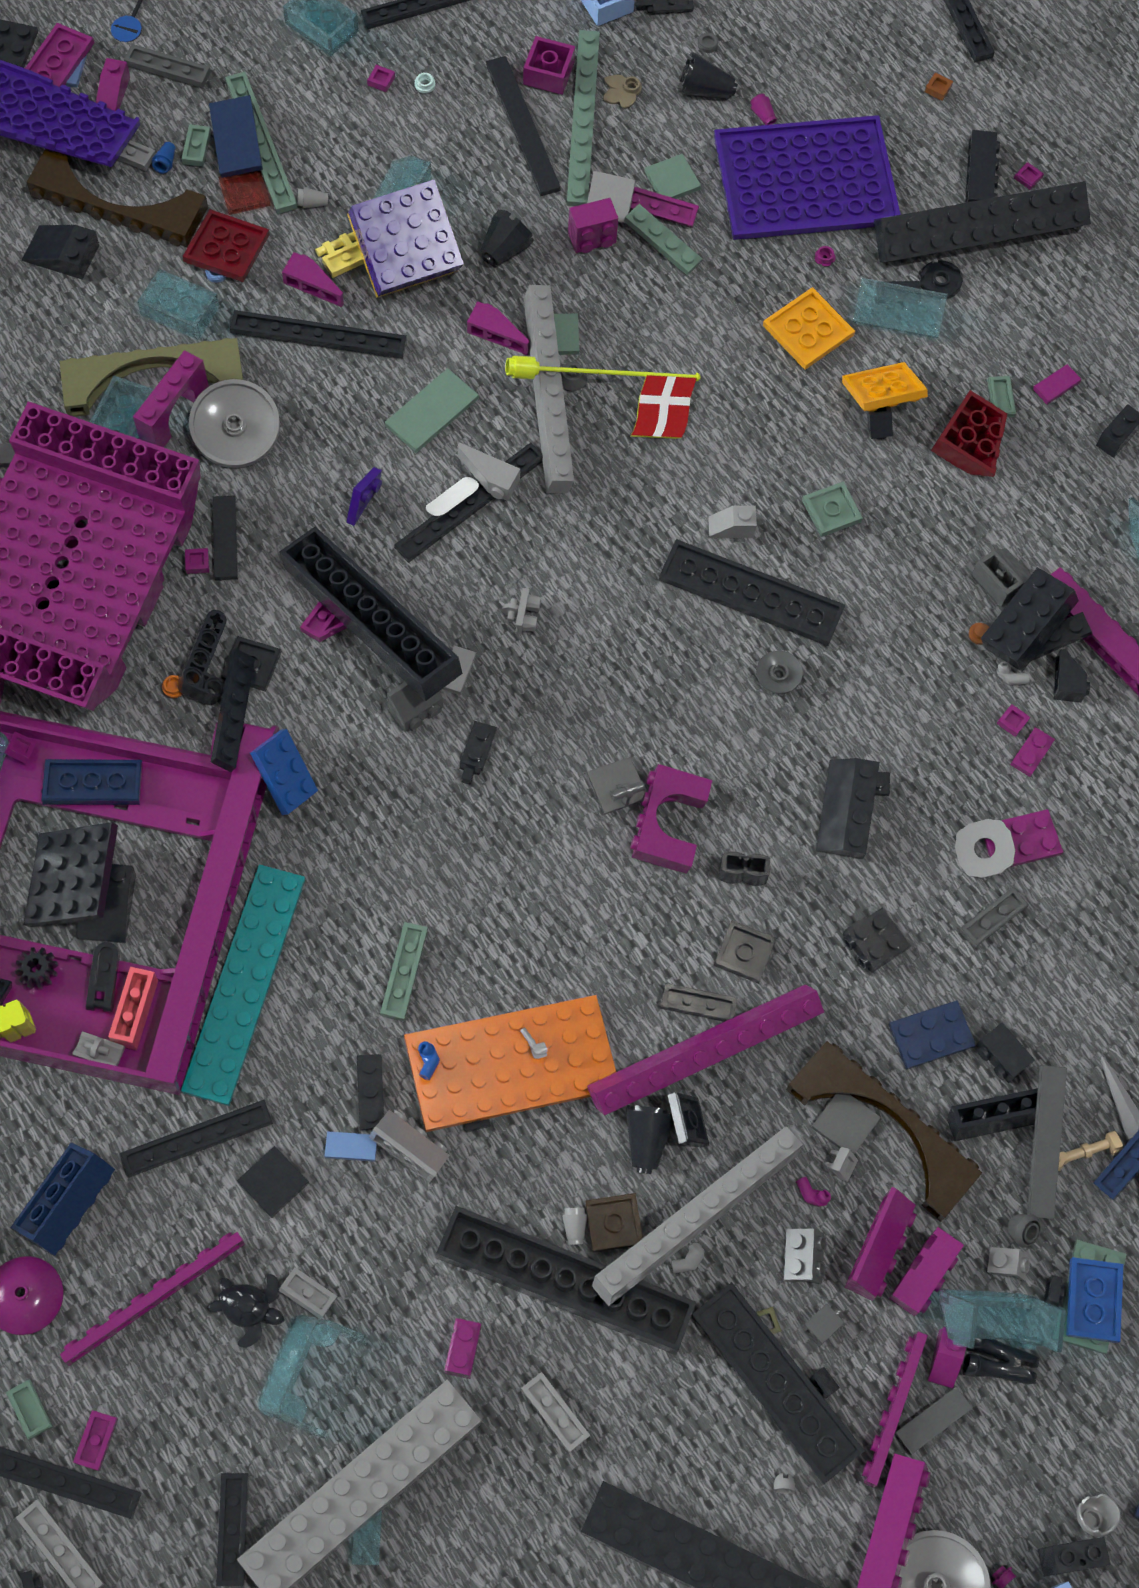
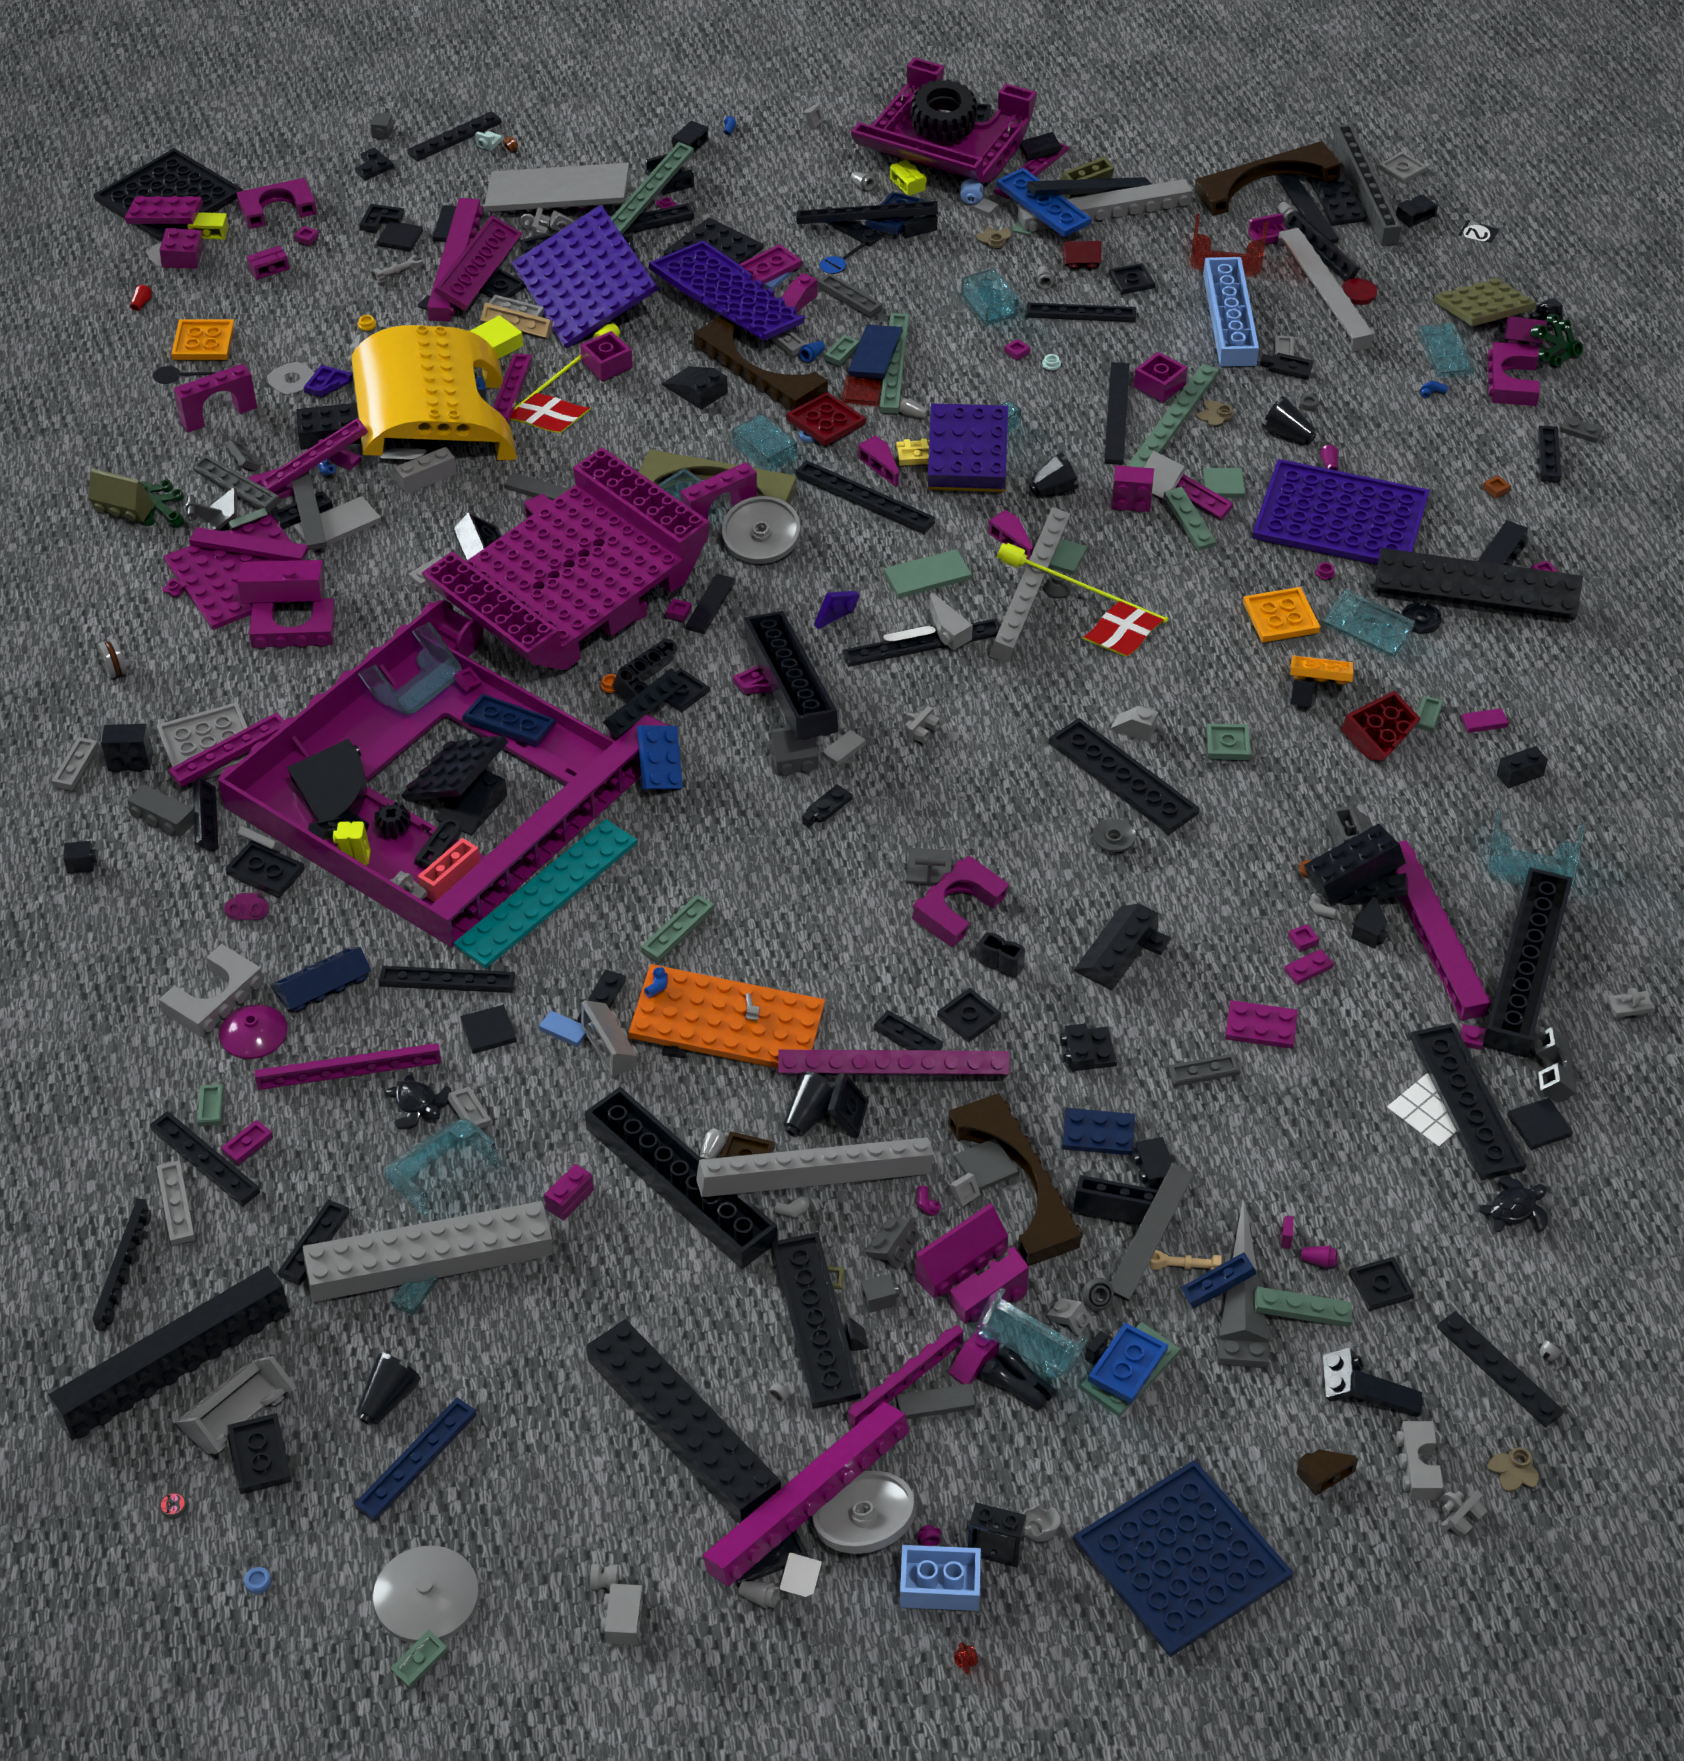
camera: 30 degrees right, 20 degrees down
light grey plate [521,1372,590,1453] -> none
light grey piece [955,819,1015,878] -> none

